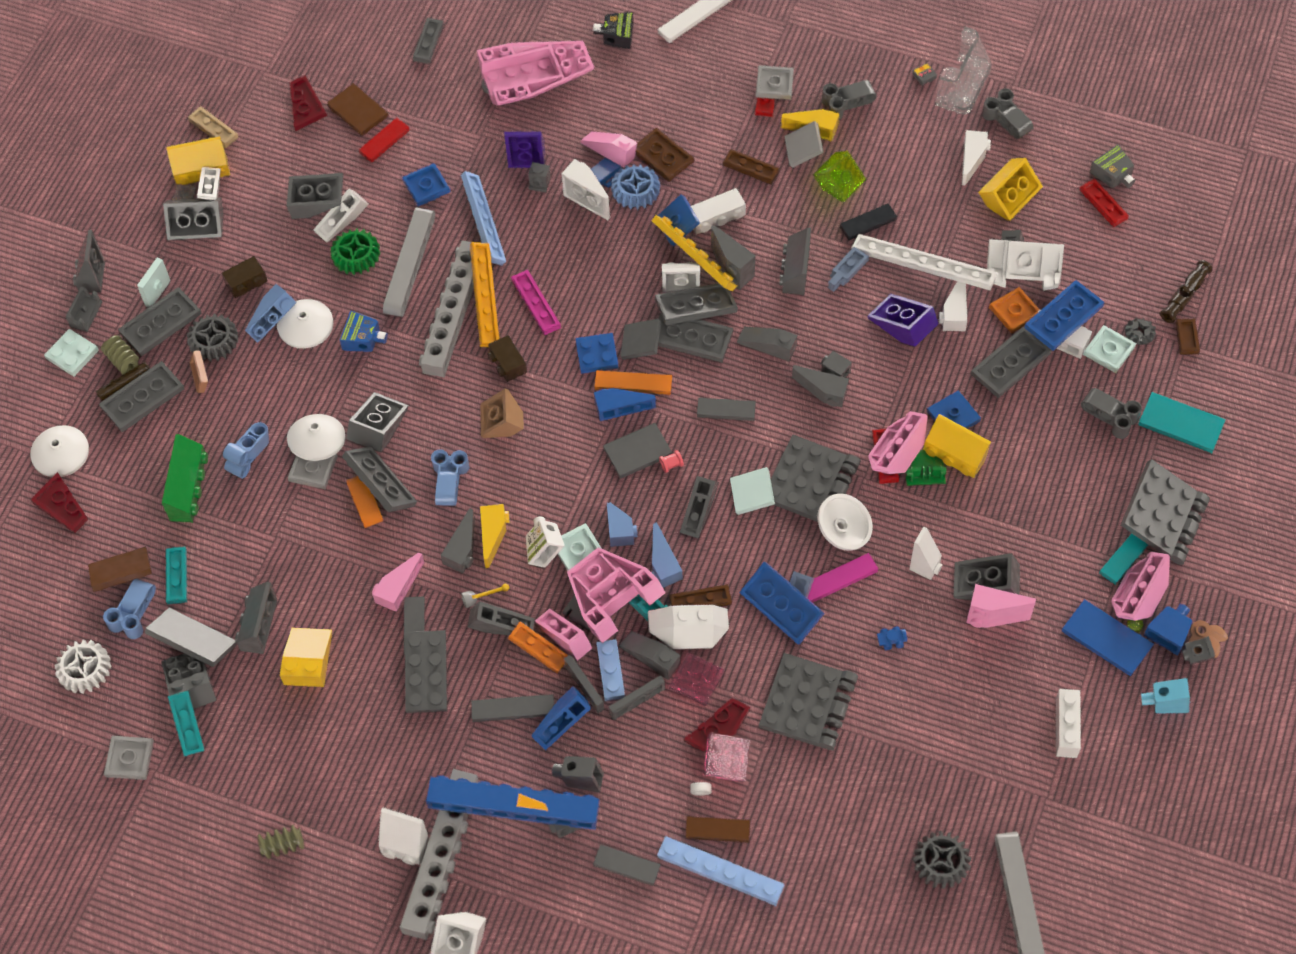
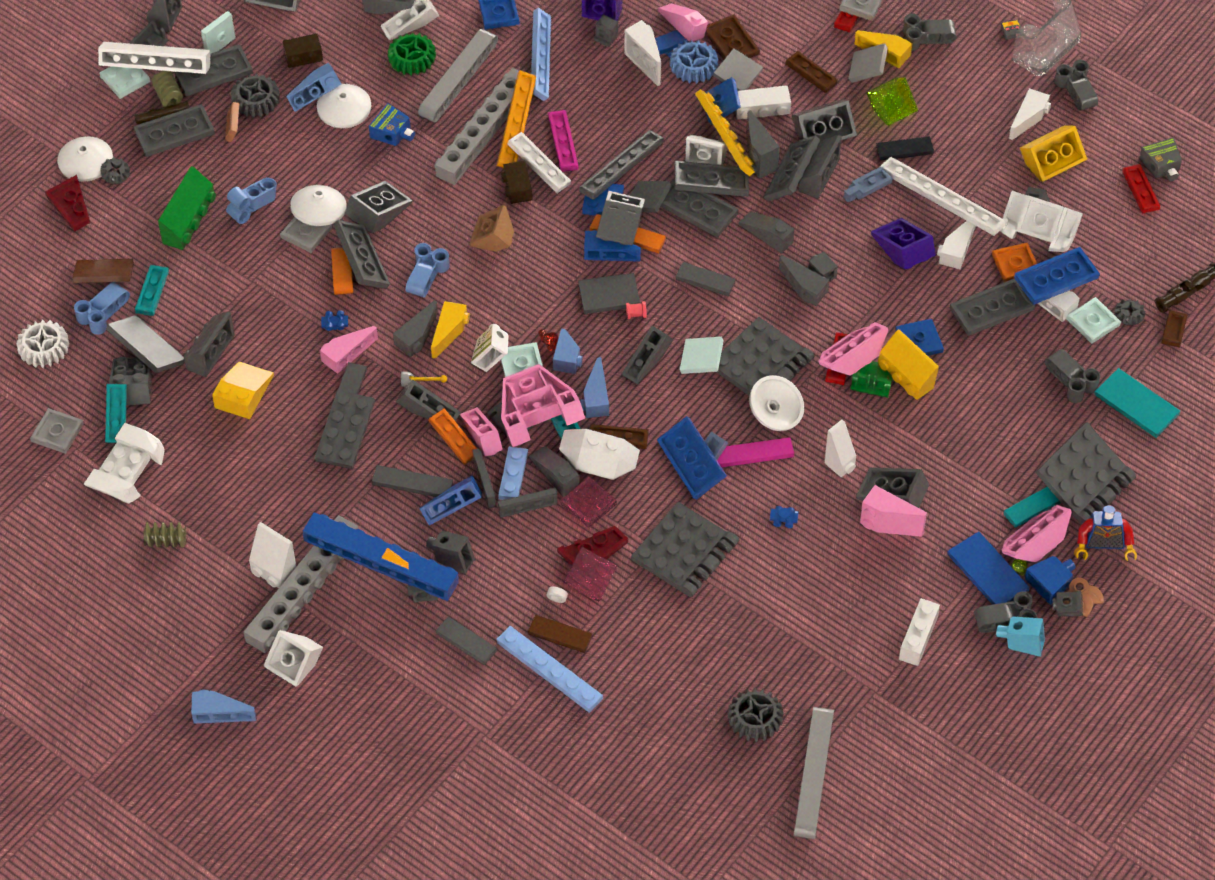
camera: 15 degrees right, 5 degrees down
none -> white piece [84,423,165,504]
none -> white brick [98,42,210,74]
none -> dark grey gear [100,157,130,184]
none -> blue piece [321,311,348,331]
none -> white tile [507,132,571,193]
none -> clear red plate [538,329,559,351]
none -> dark grey tile [579,130,664,200]
none -> dark grey slope [596,191,645,245]
none -> light grey tile [713,49,763,91]
none -> dark grey plate [763,135,820,201]
none -> dark grey slope [791,99,857,146]
none -> dark grey piece [974,591,1037,633]
none -> torso [1074,505,1137,561]

